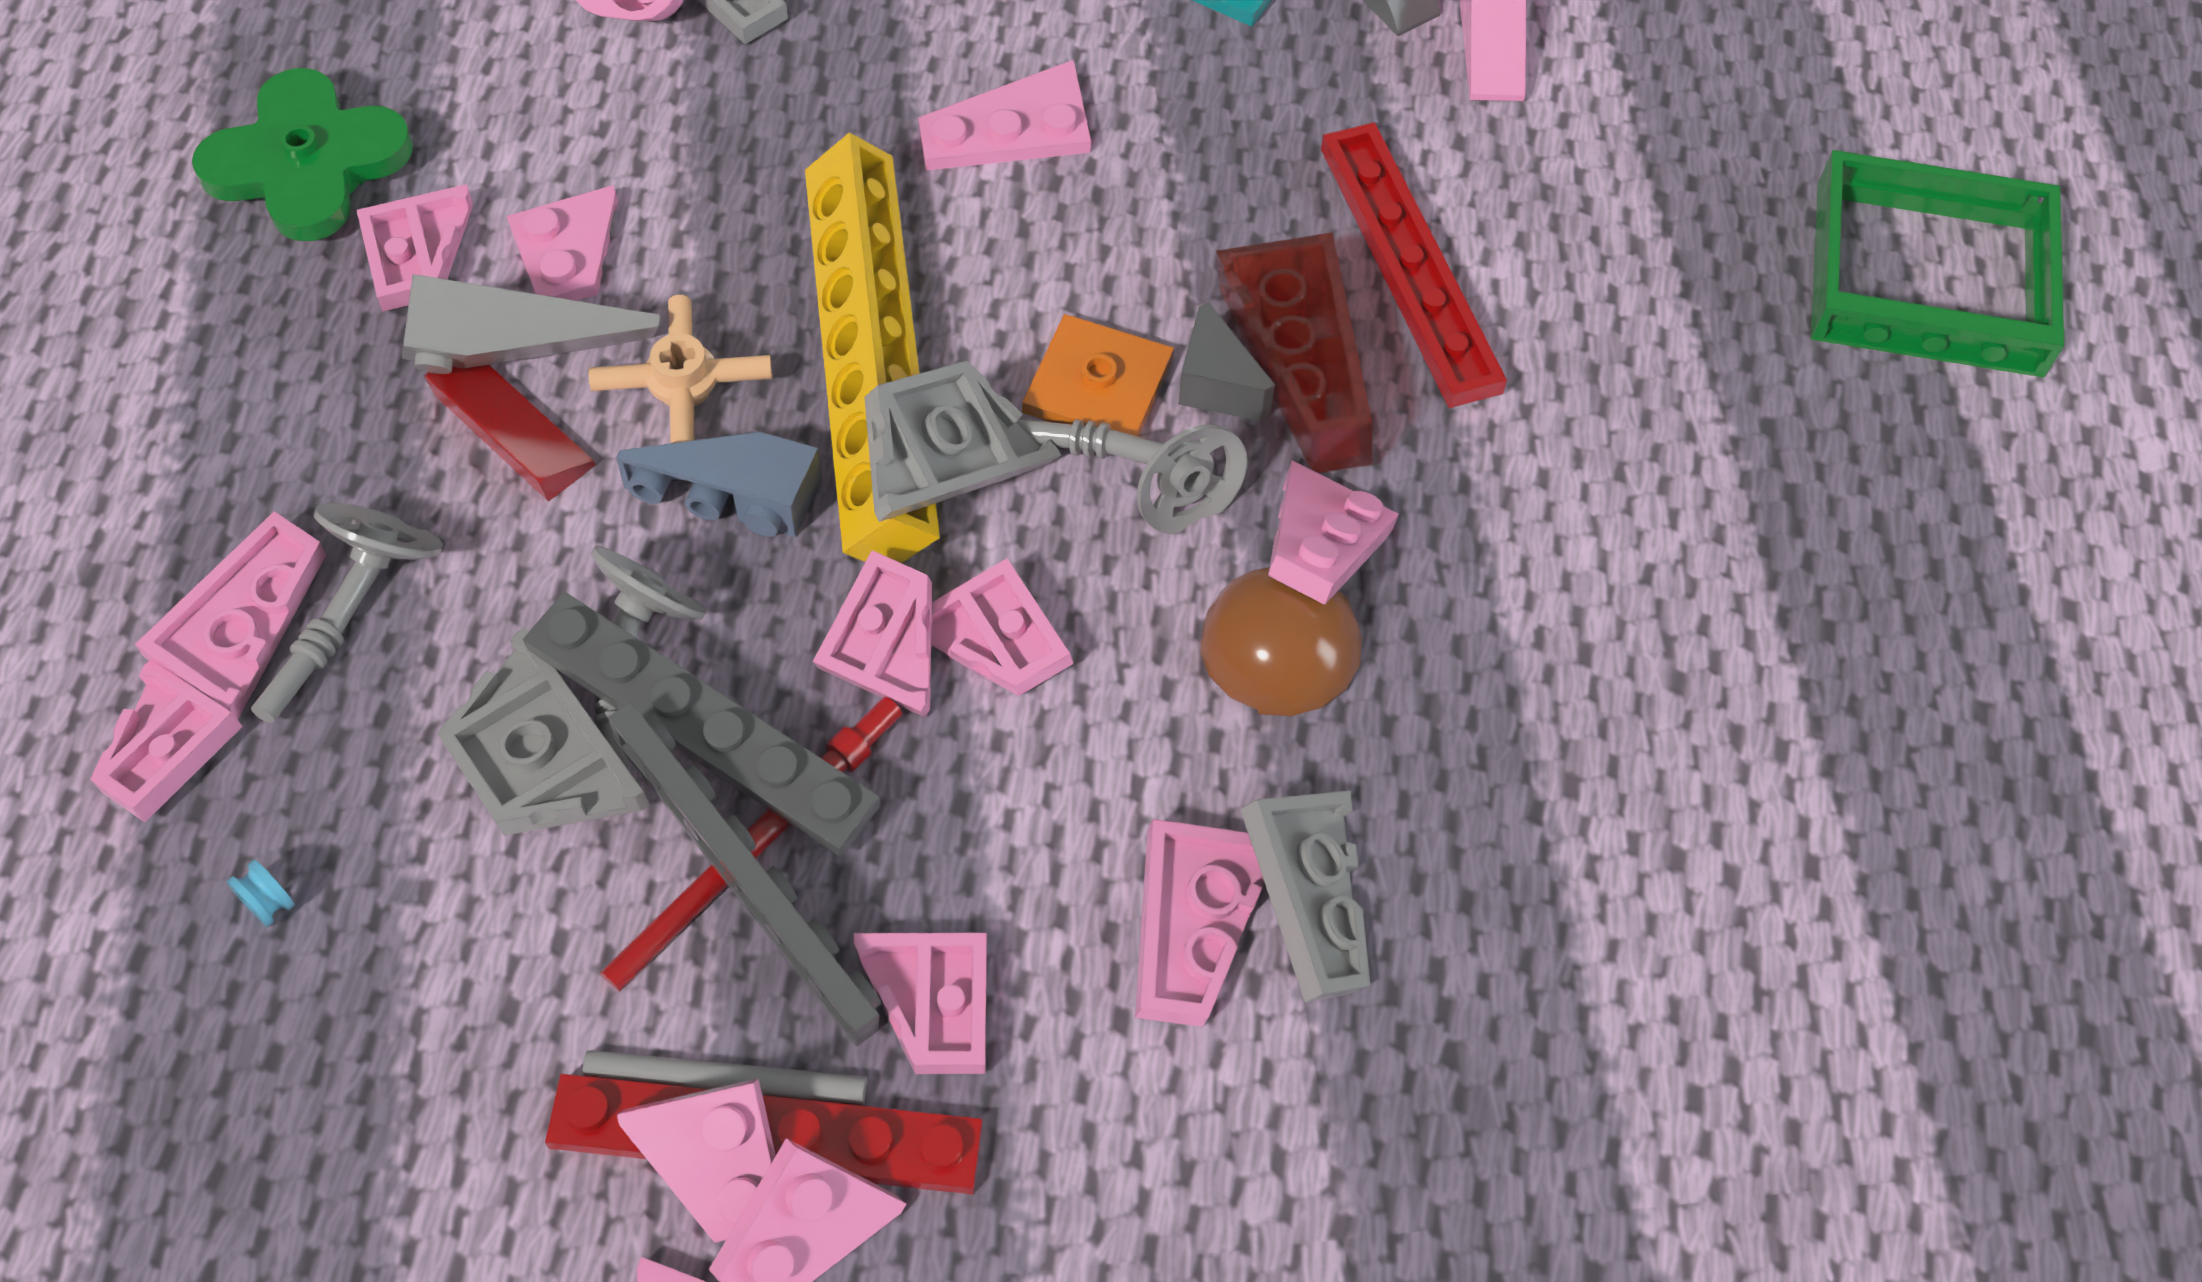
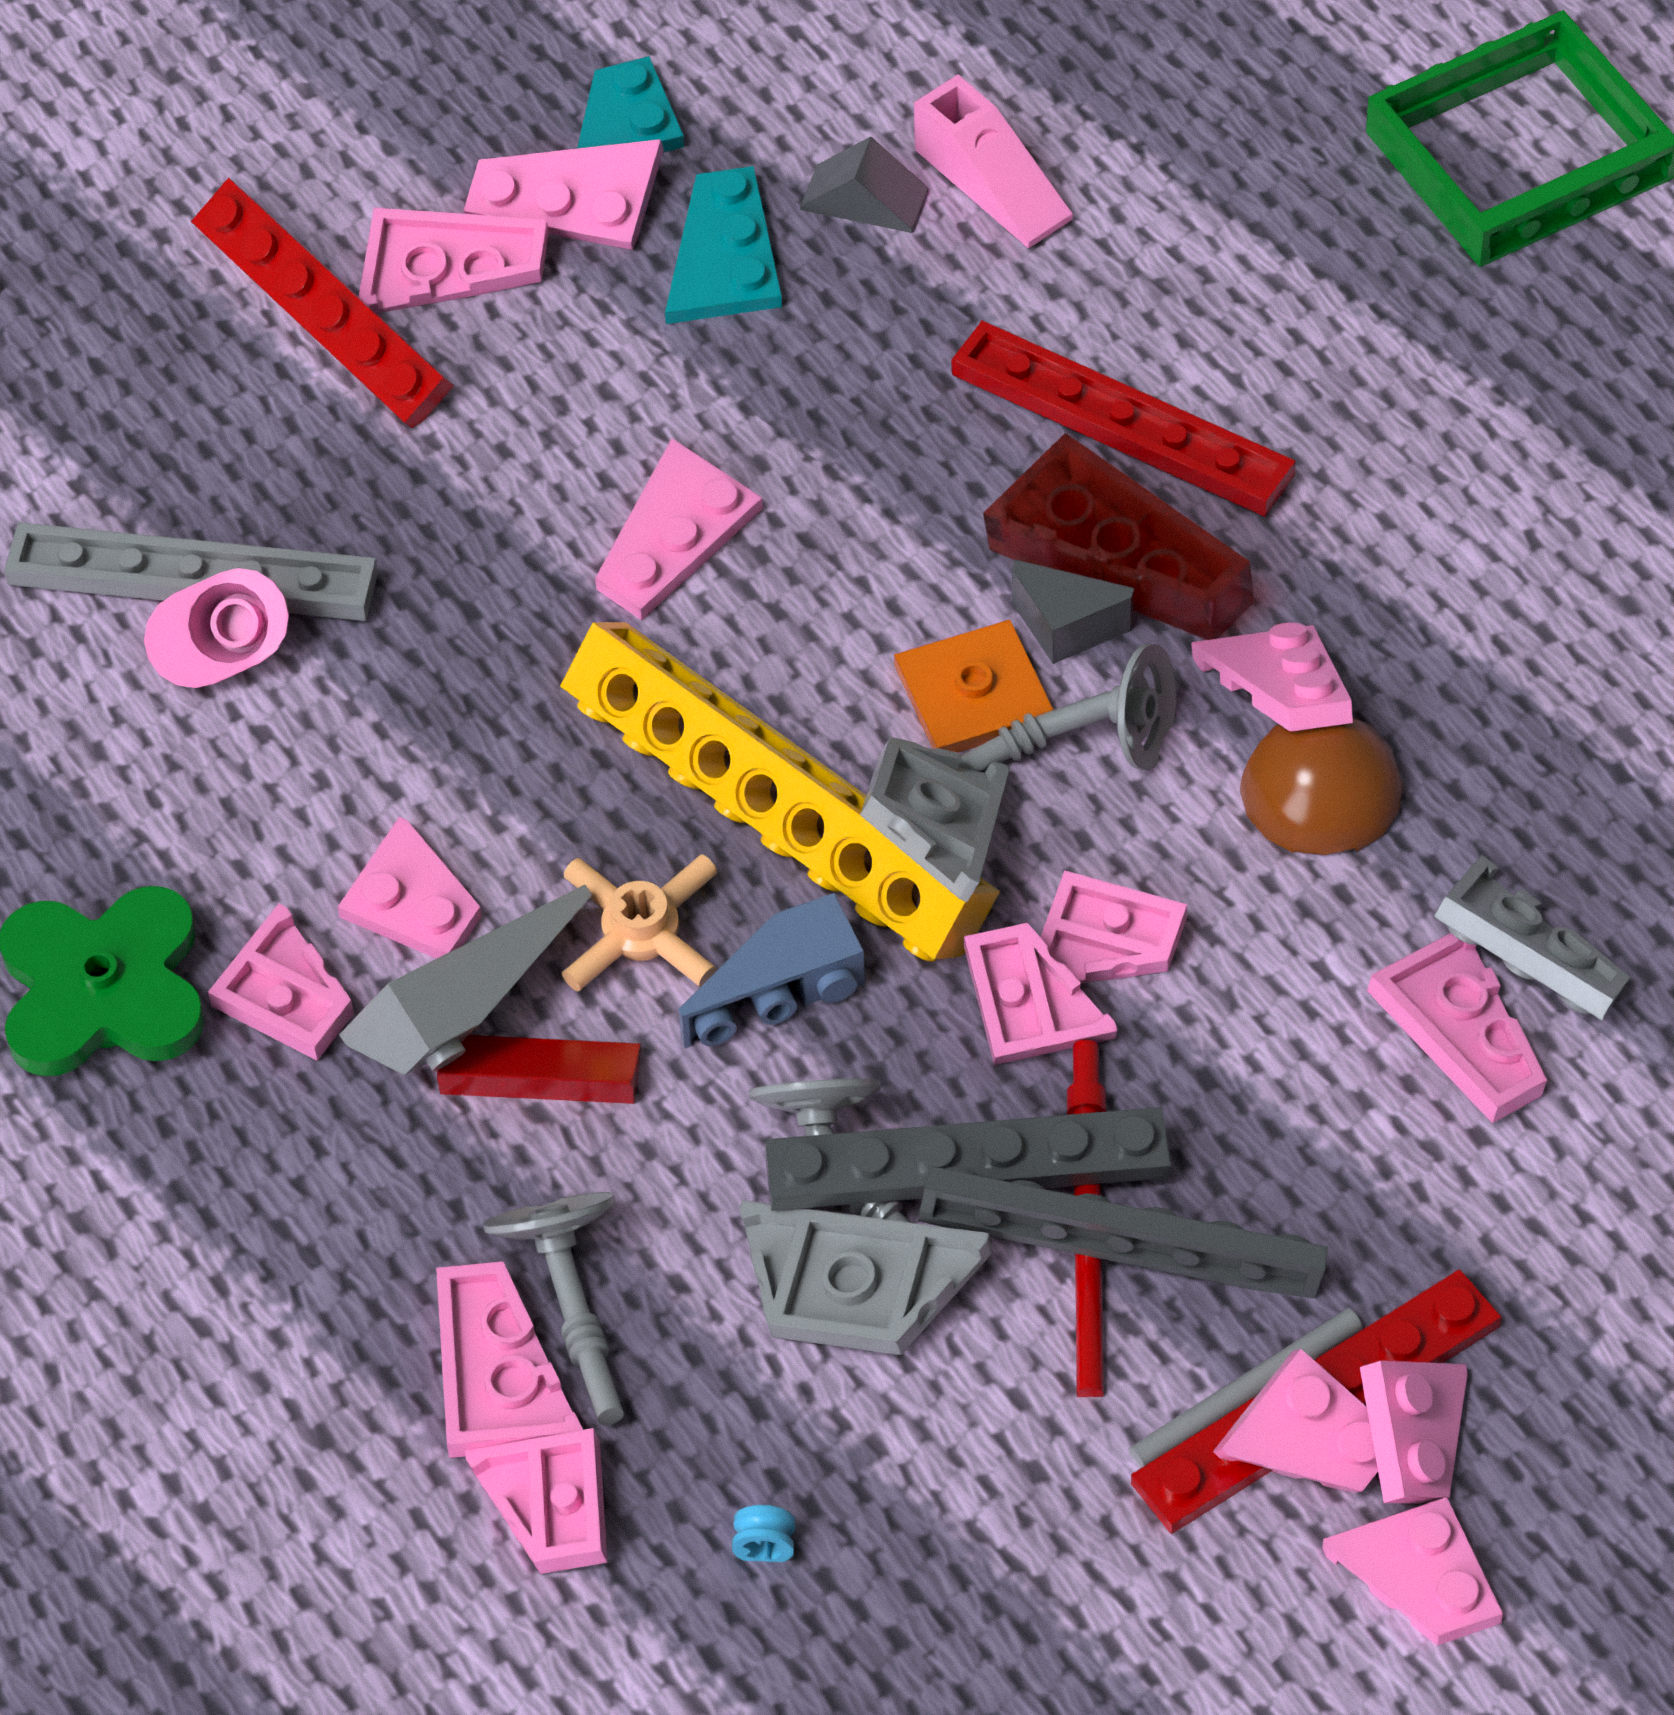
camera: 35 degrees left, 5 degrees down
bright pink wing [854,933,987,1074] -> none

